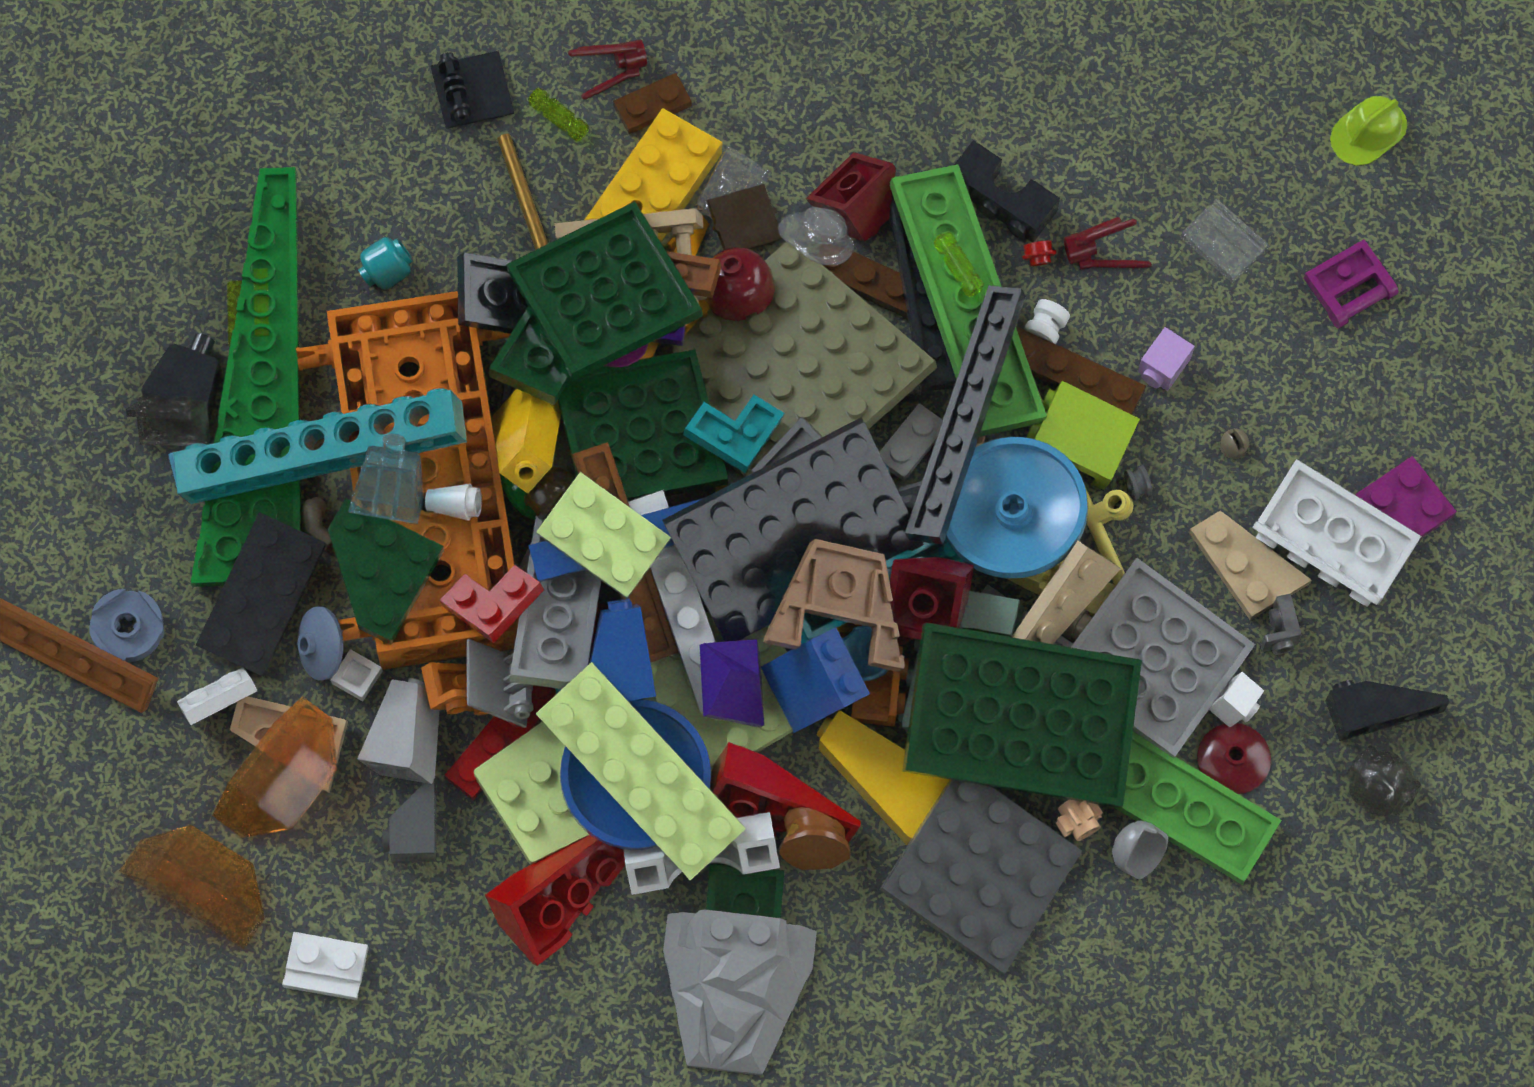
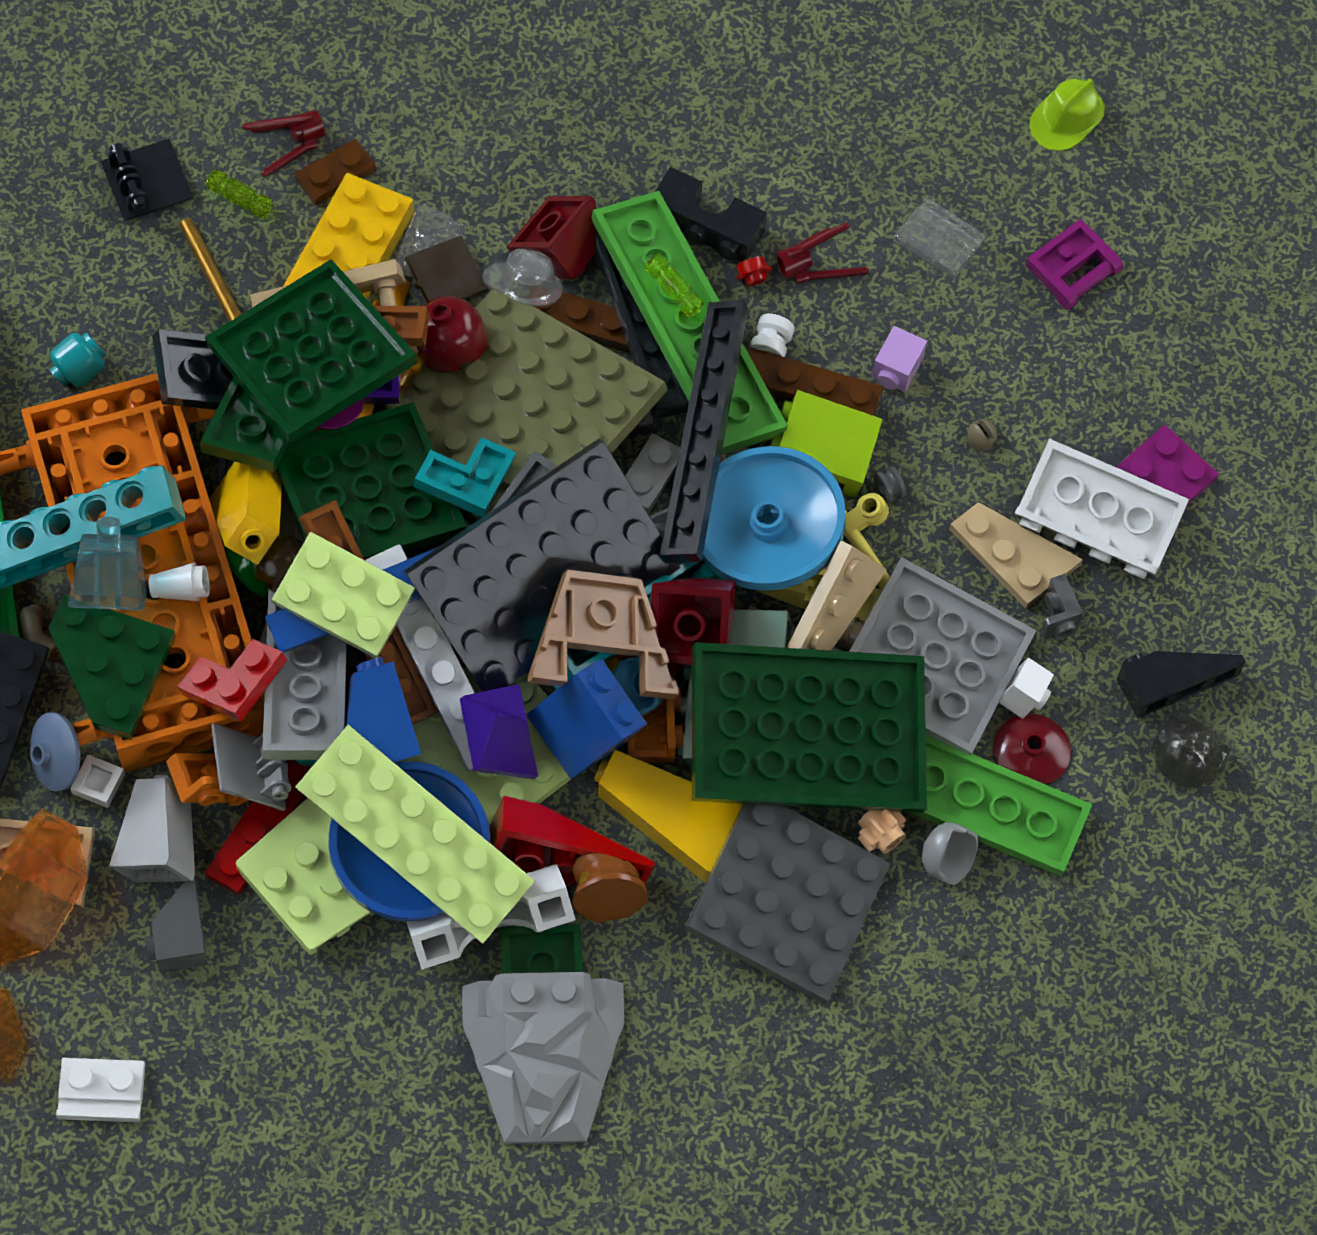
camera: 10 degrees left, 5 degrees down
red wedge [485,835,625,966] -> none

